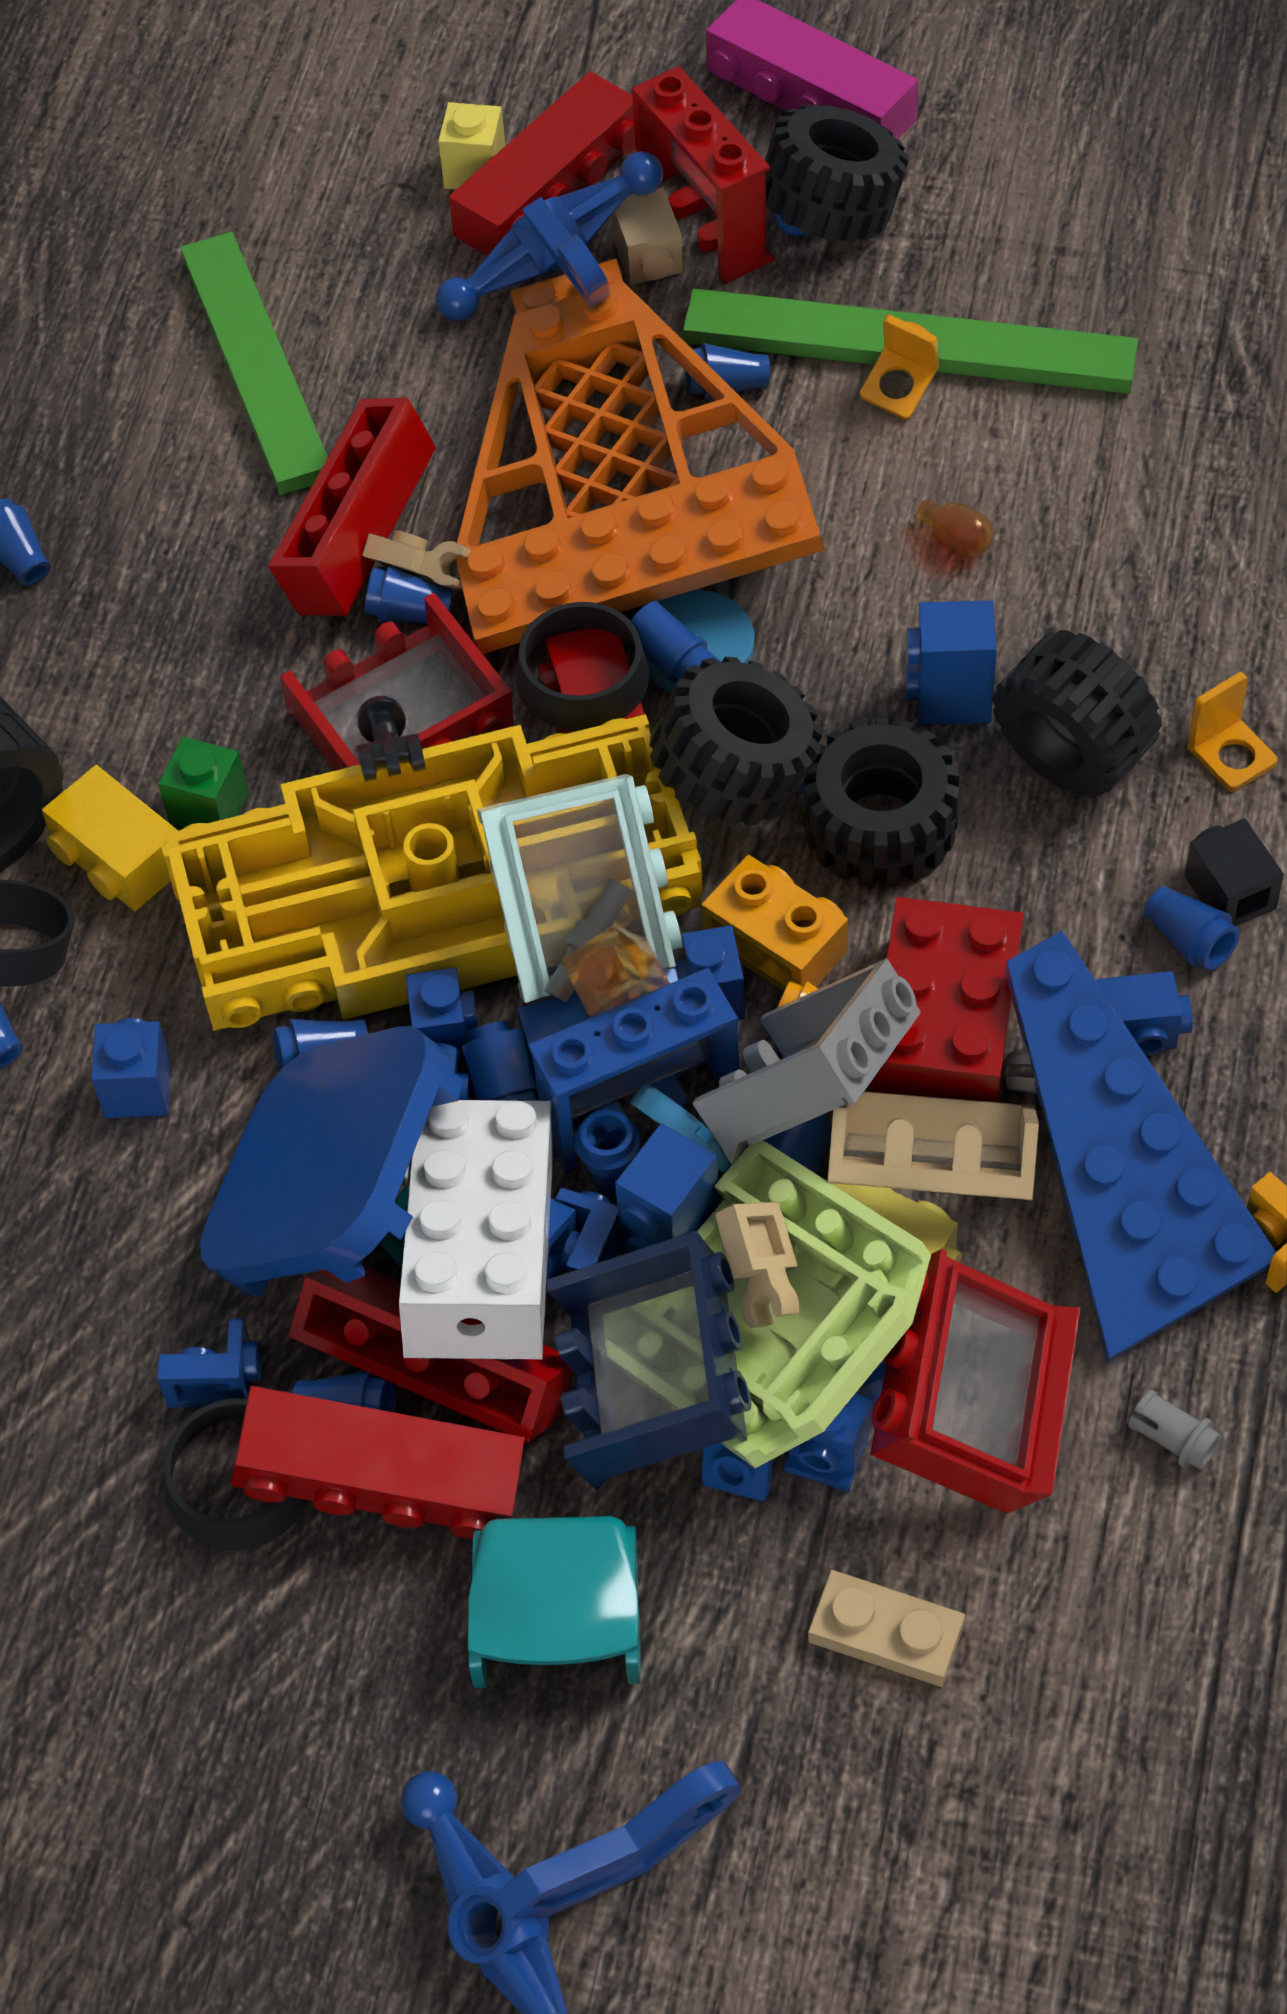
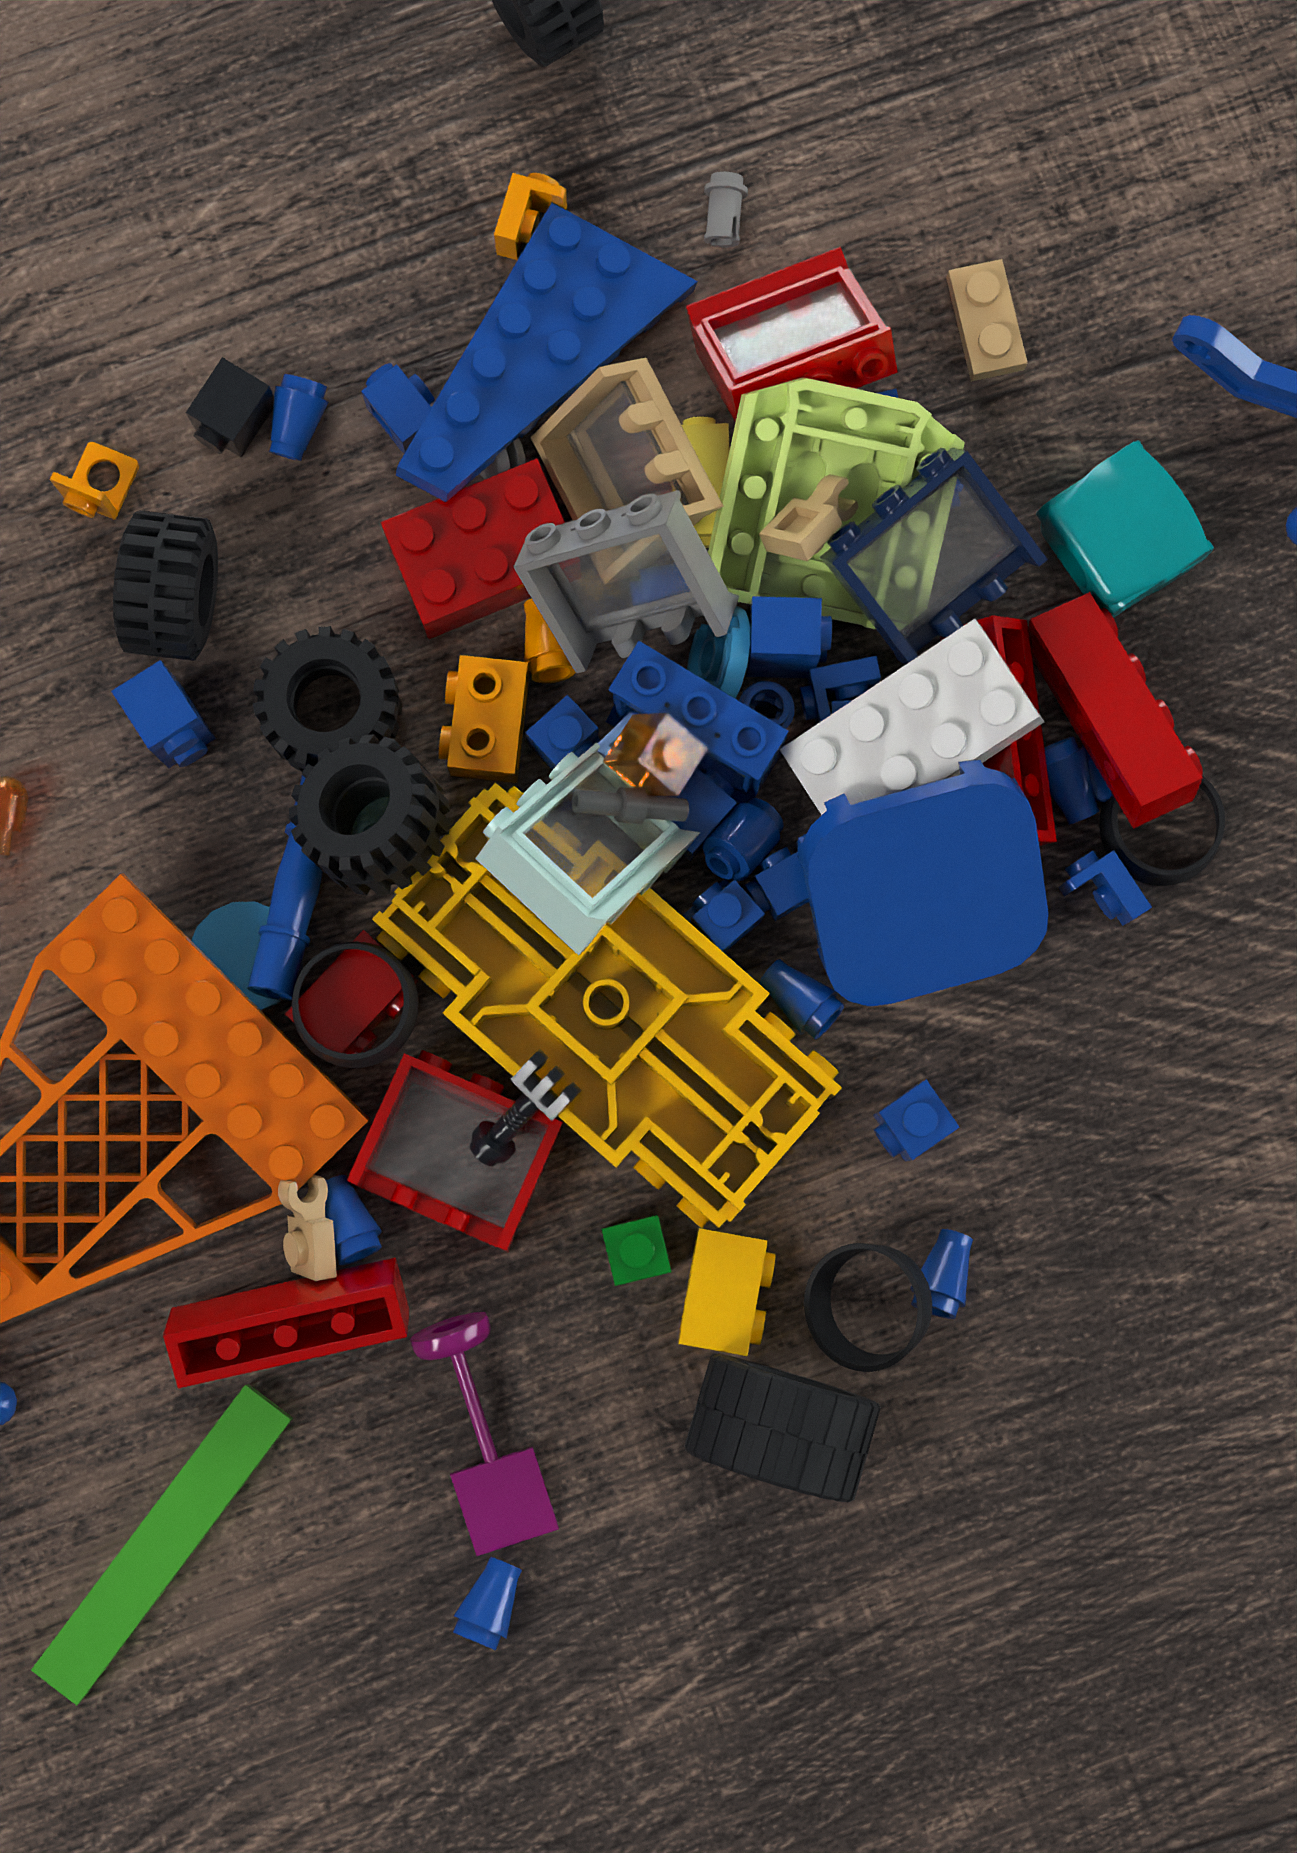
camera: 130 degrees left, 25 degrees up
none -> magenta piece [409,1312,559,1556]

